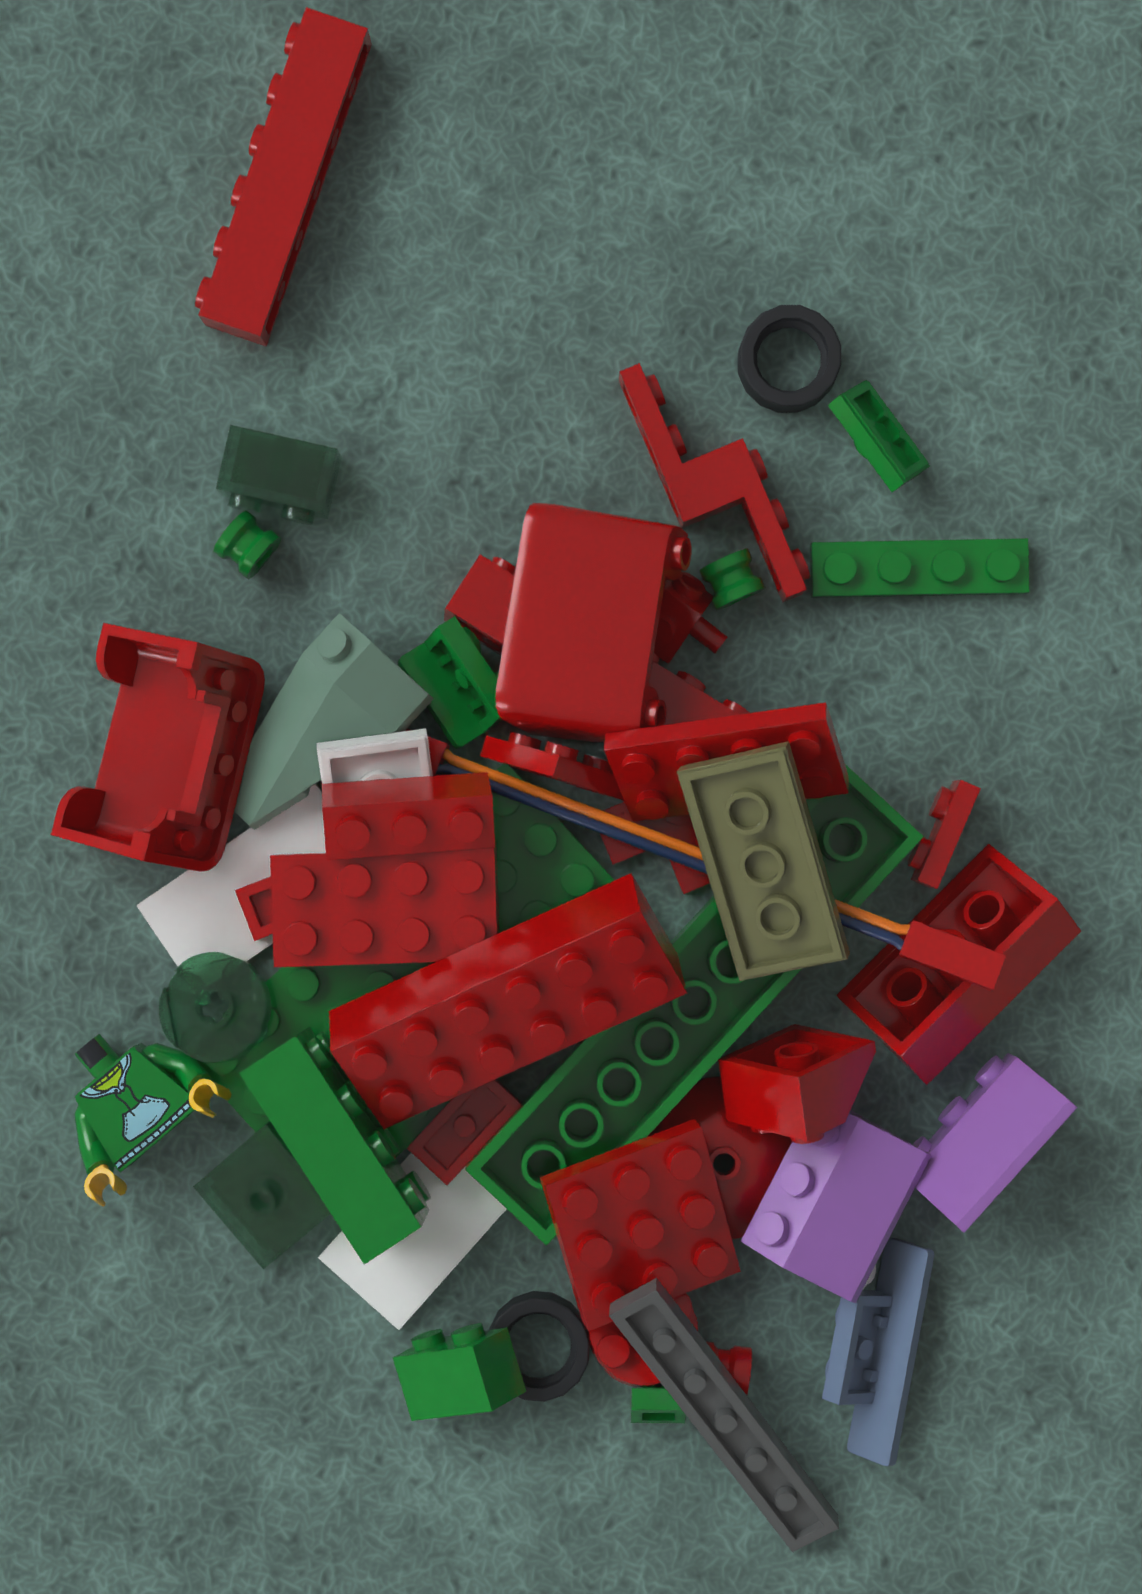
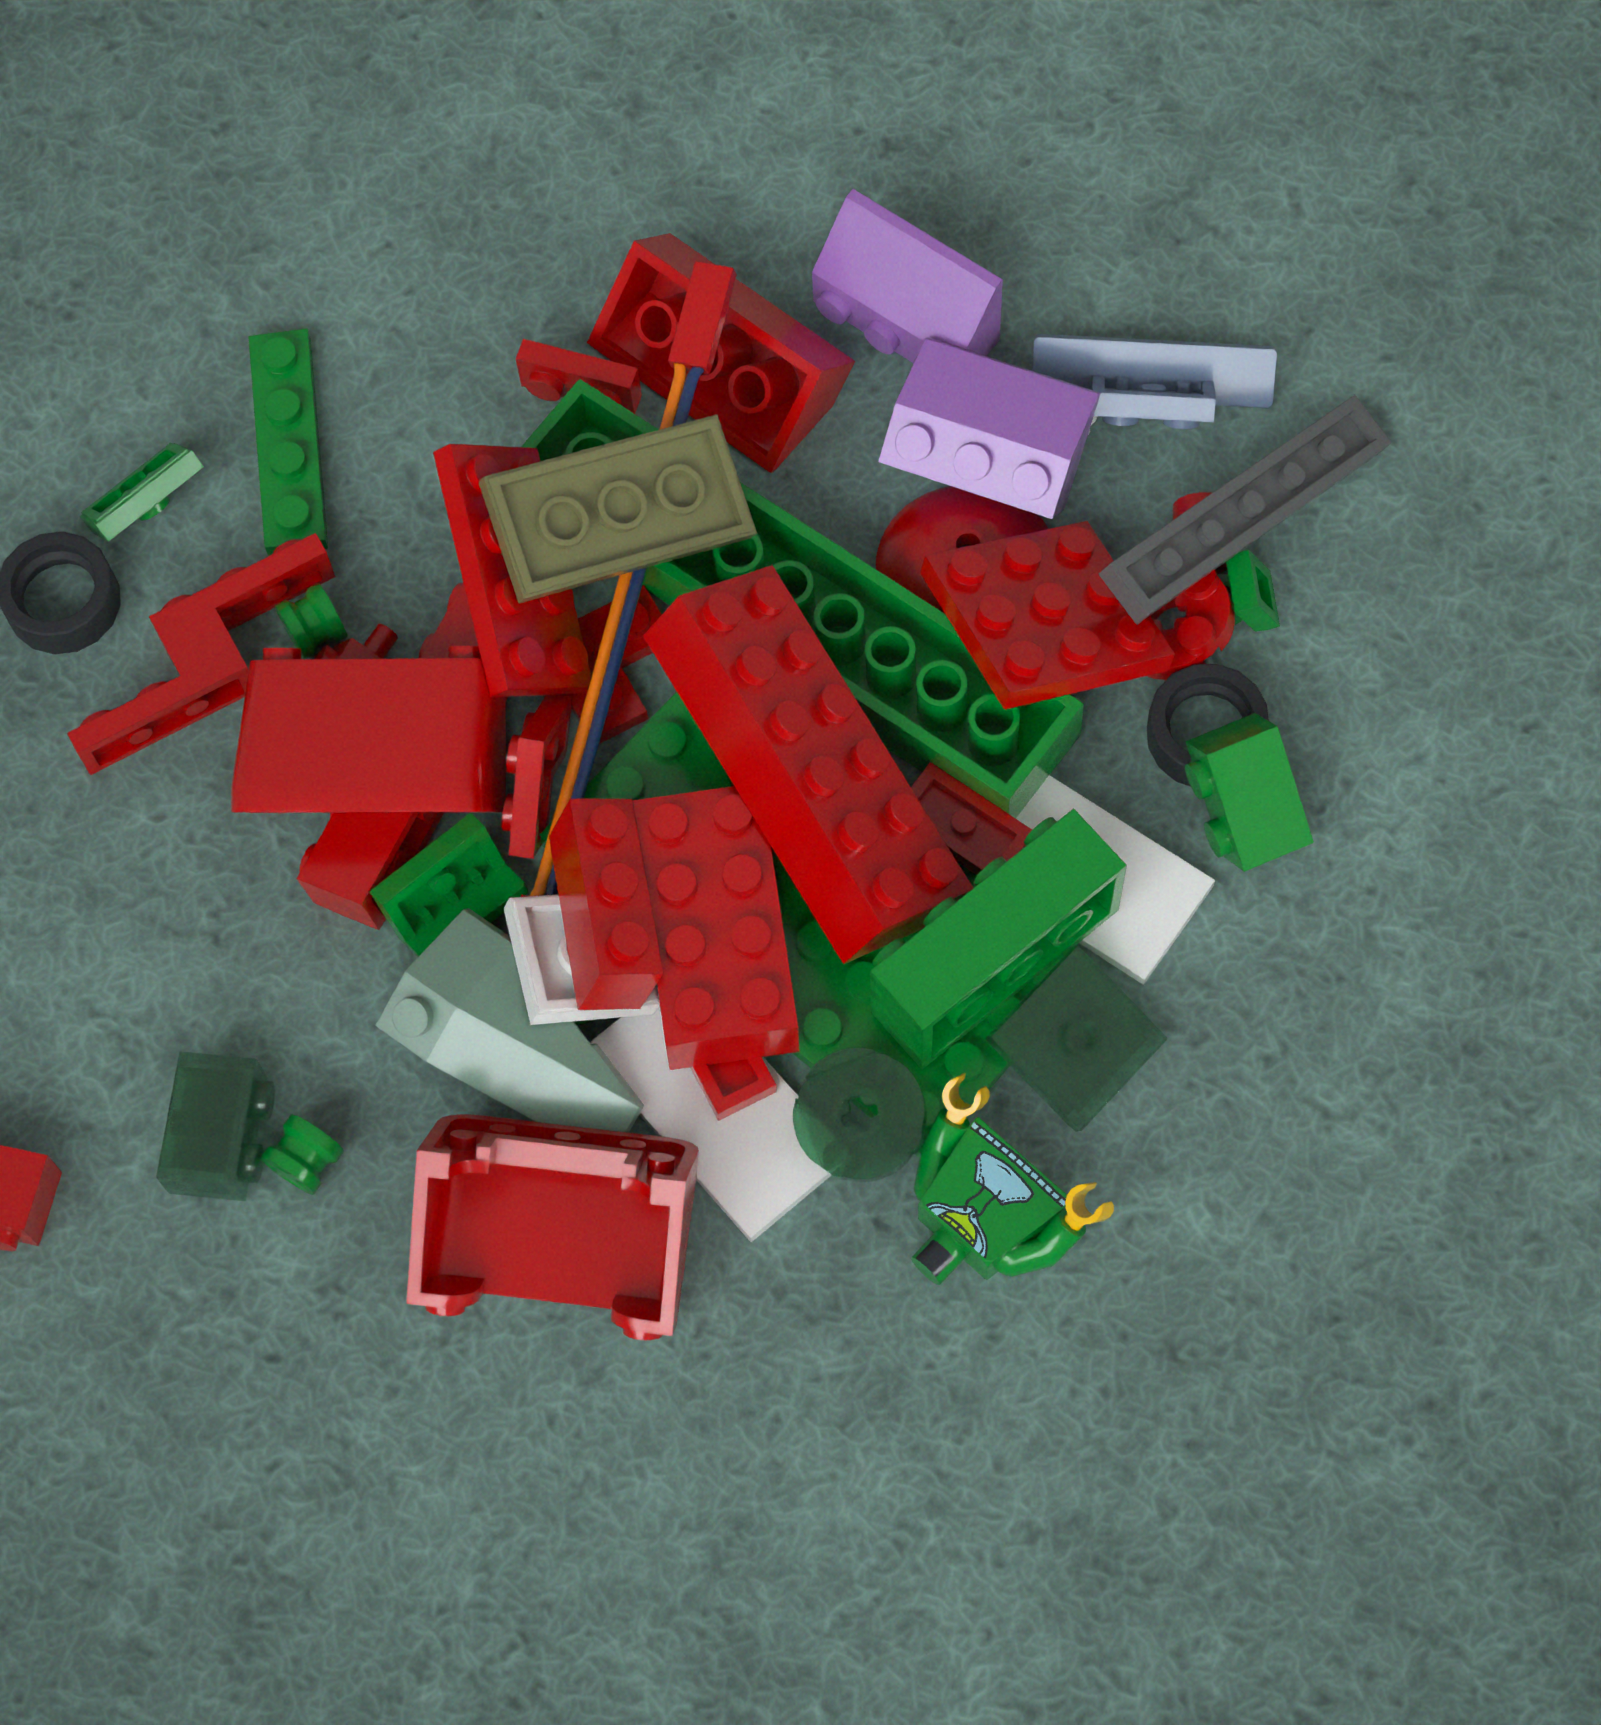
camera: 95 degrees left, 20 degrees down
red slope [718,1024,876,1144] -> none

